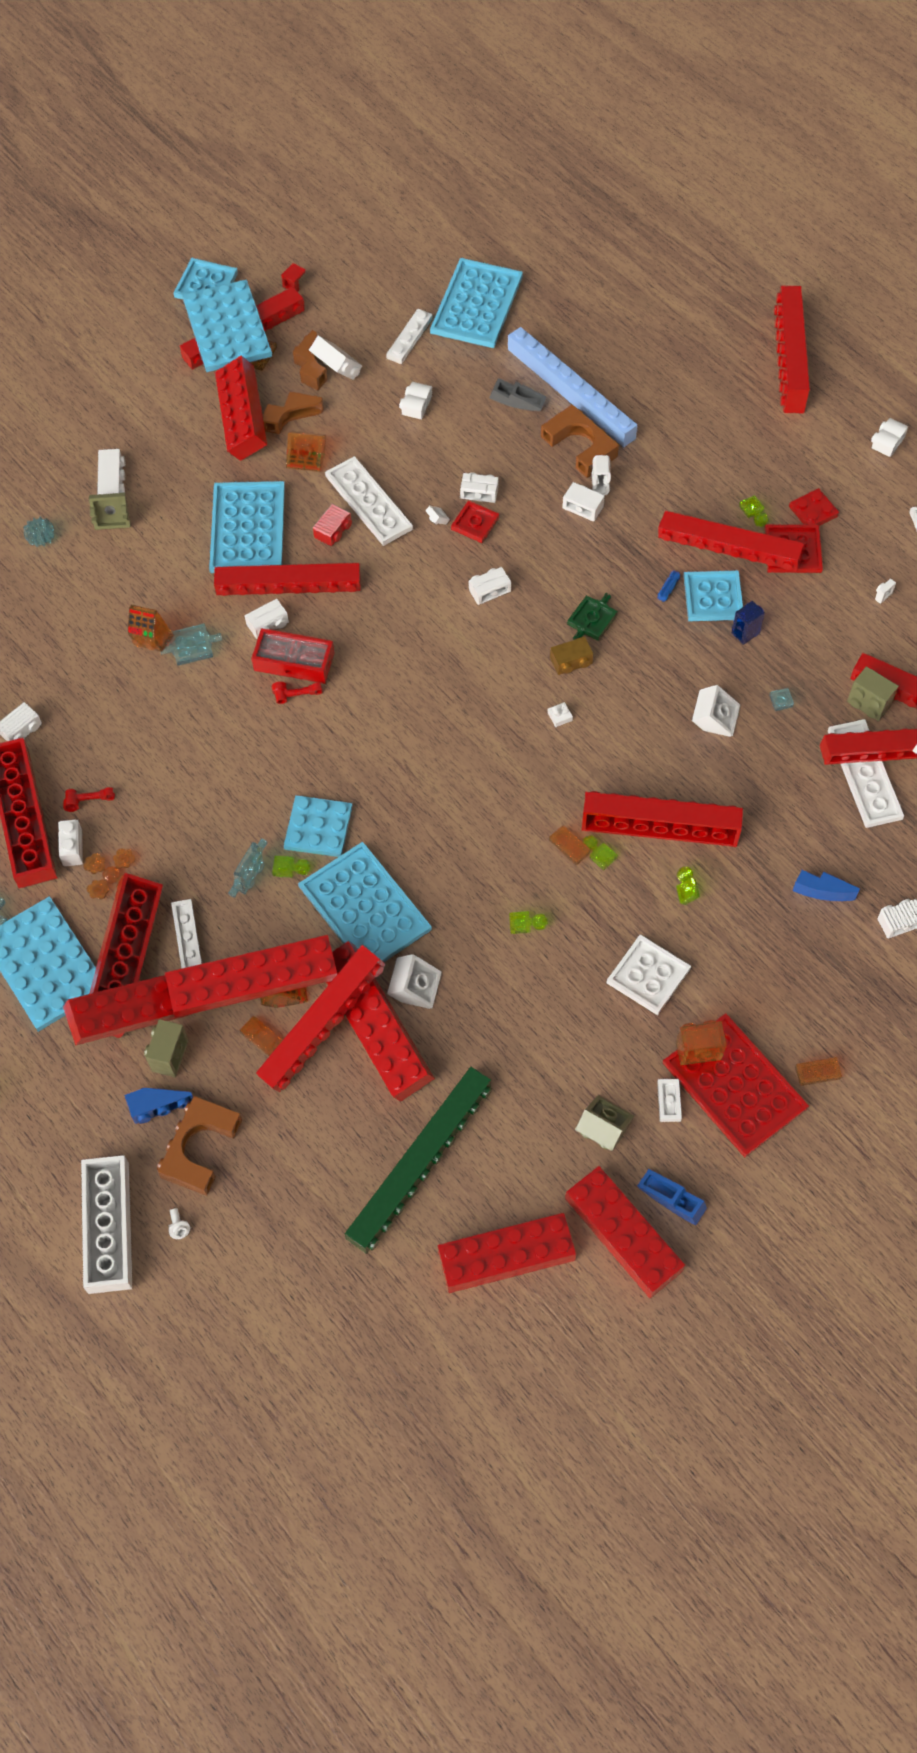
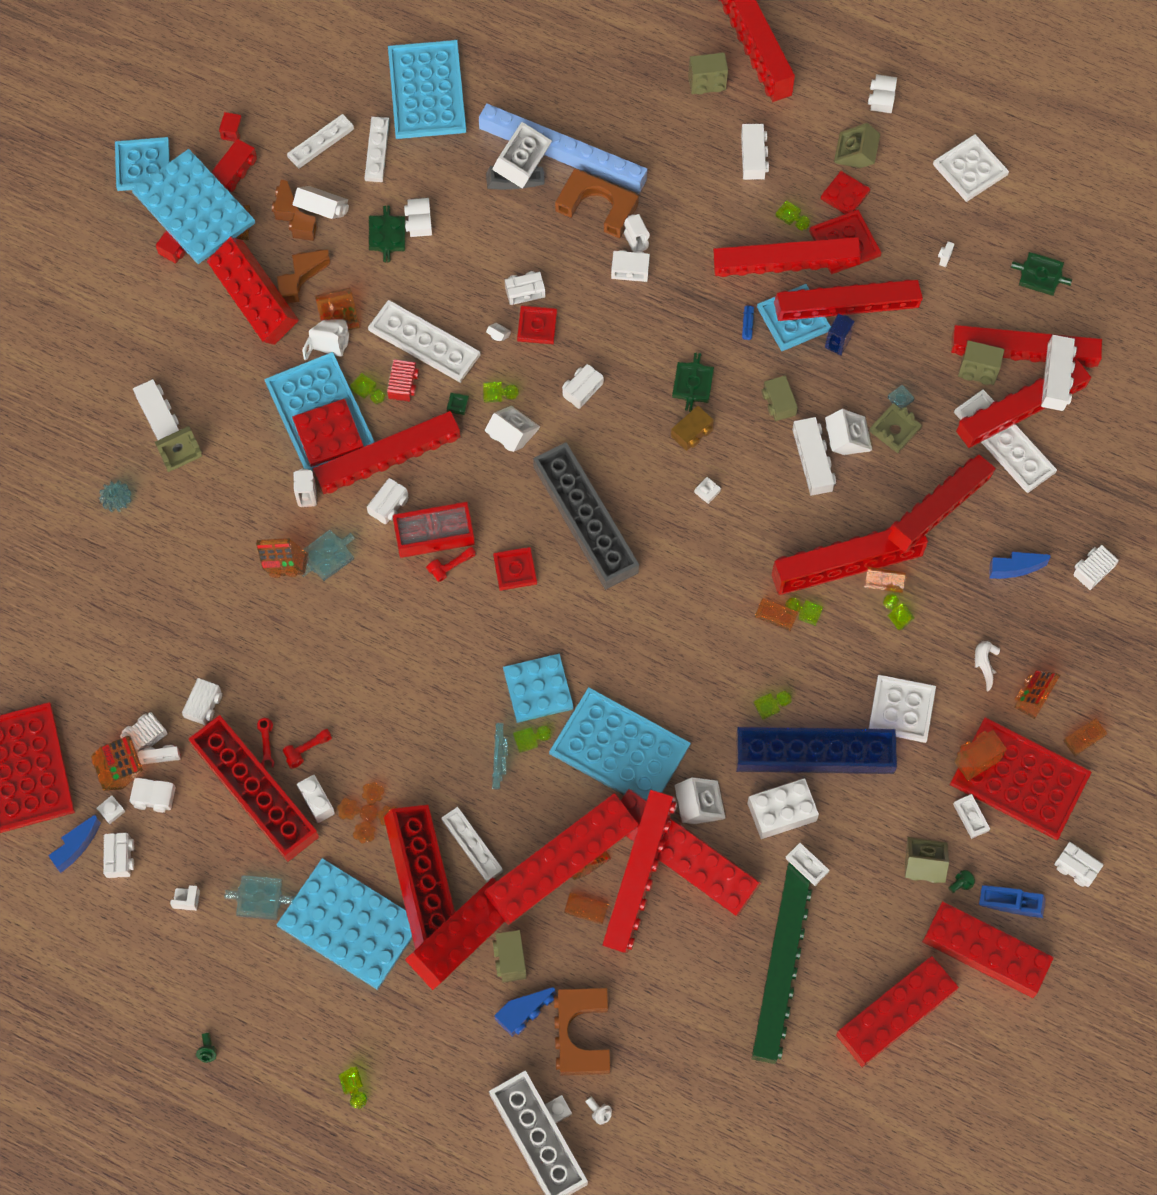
camera: 25 degrees left, 5 degrees up
none -> red brick [257,718,275,768]
none -> white plate [287,114,354,169]
none -> red plate [292,398,364,467]
none -> white brick [294,469,317,507]
none -> white piece [303,319,349,360]
none -> clear neon green plate [350,373,385,404]
none -> dark green plate [369,205,405,263]
none -> dark green plate [447,393,469,415]
none -> clear neon green plate [483,382,519,403]
none -> white slope [485,406,540,452]
none -> white brick [492,122,552,188]
none -> red plate [493,547,537,591]
none -> dark grey brick [533,442,639,590]
none -> white plate [545,1095,572,1124]
none -> olive brick [688,52,728,94]
none -> clear blue brick [736,727,897,774]
none -> white brick [741,124,769,180]
none -> white brick [747,778,819,839]
none -> olive brick [761,376,798,421]
none -> red brick [774,279,923,321]
none -> white plate [786,843,830,886]
none -> white brick [792,417,836,496]
none -> olive slope [834,123,880,168]
none -> clear orange plate [865,567,906,593]
none -> olive piece [869,403,922,453]
none -> red brick [888,455,996,552]
none -> dark green plate [948,870,975,893]
none -> white piece [975,641,1000,691]
none -> clear orange slope [1014,670,1060,719]
none -> white brick [1054,842,1104,887]

